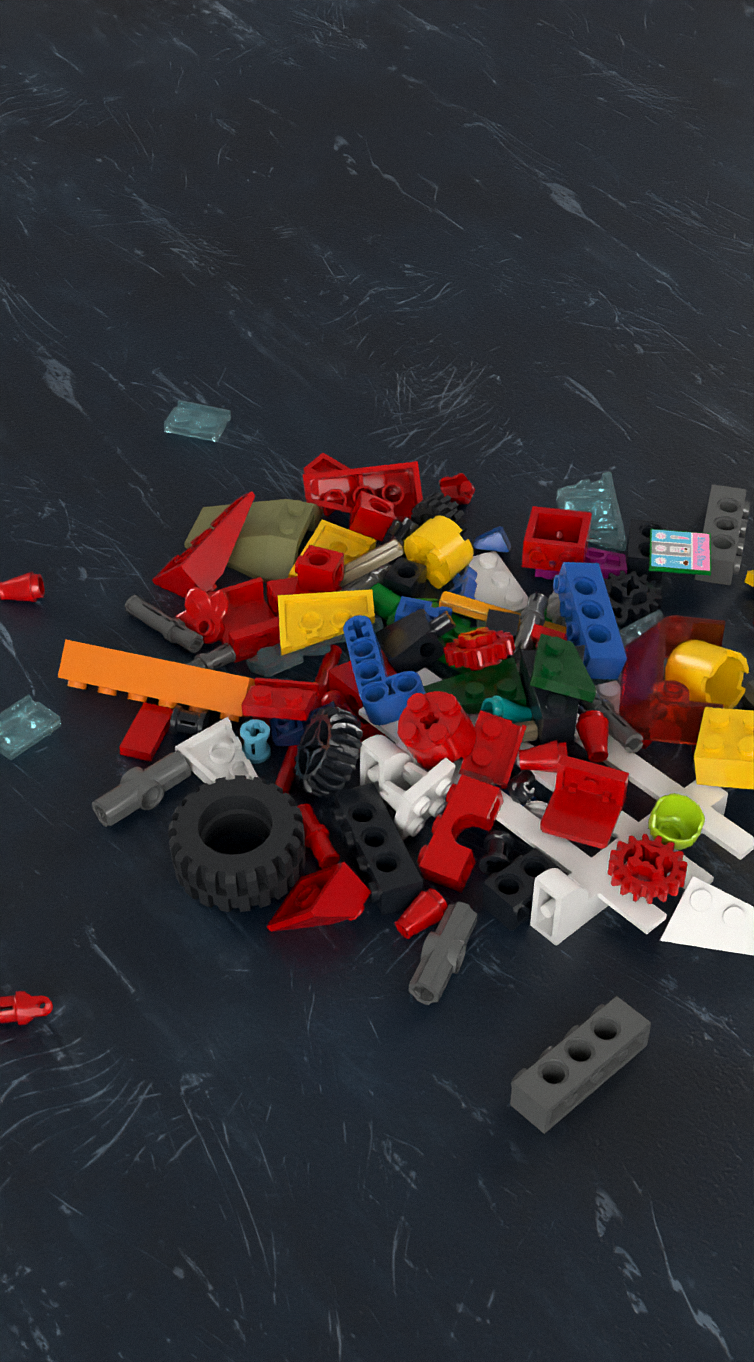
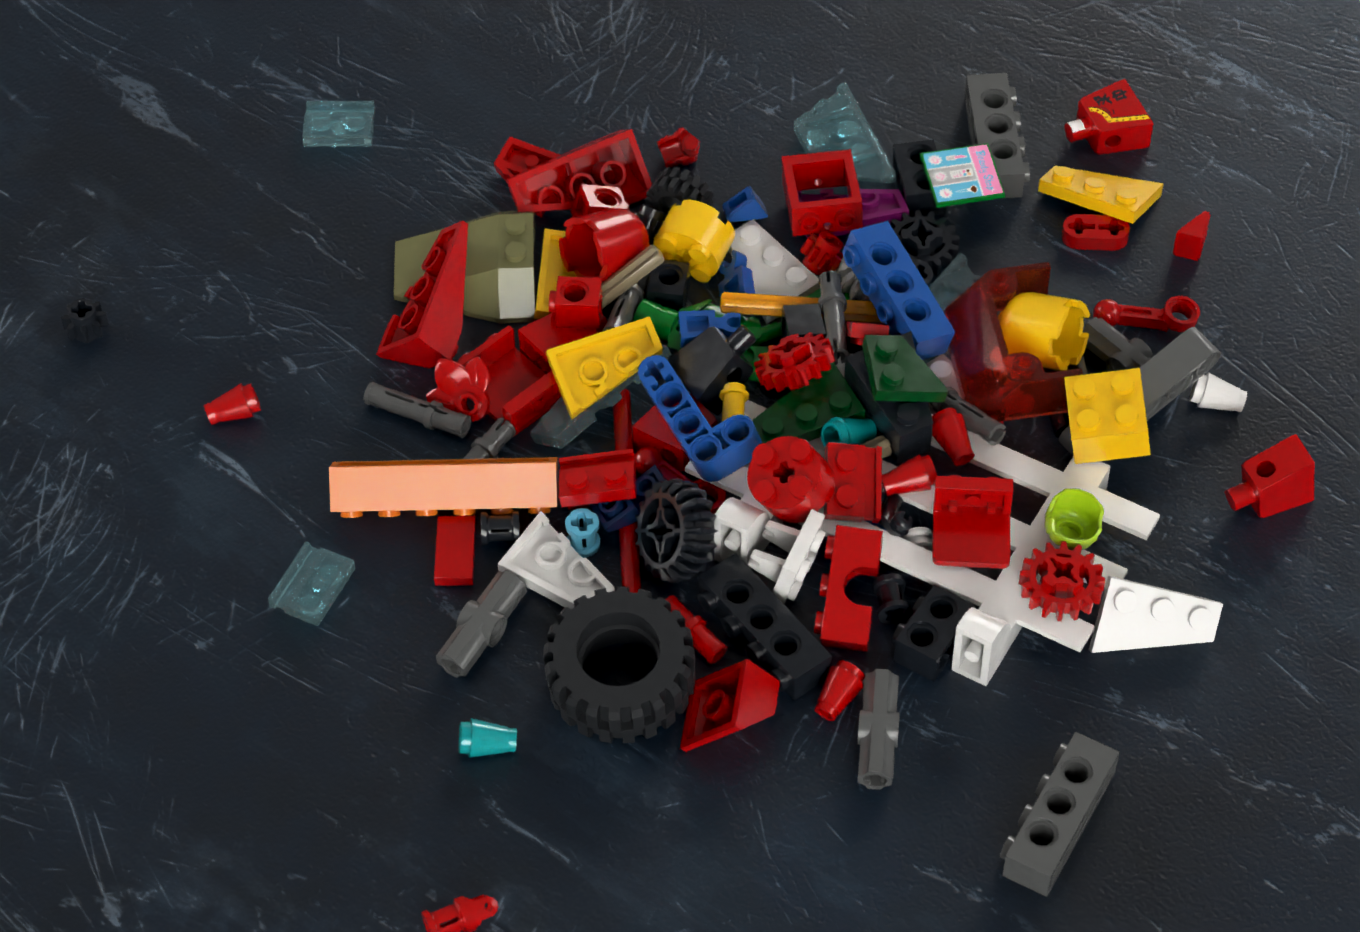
camera: 15 degrees left, 10 degrees up
none -> teal cone [459,718,517,758]
none -> red cylinder [559,208,650,282]
none -> yellow pin [719,382,749,422]
none -> red gear [799,231,843,275]

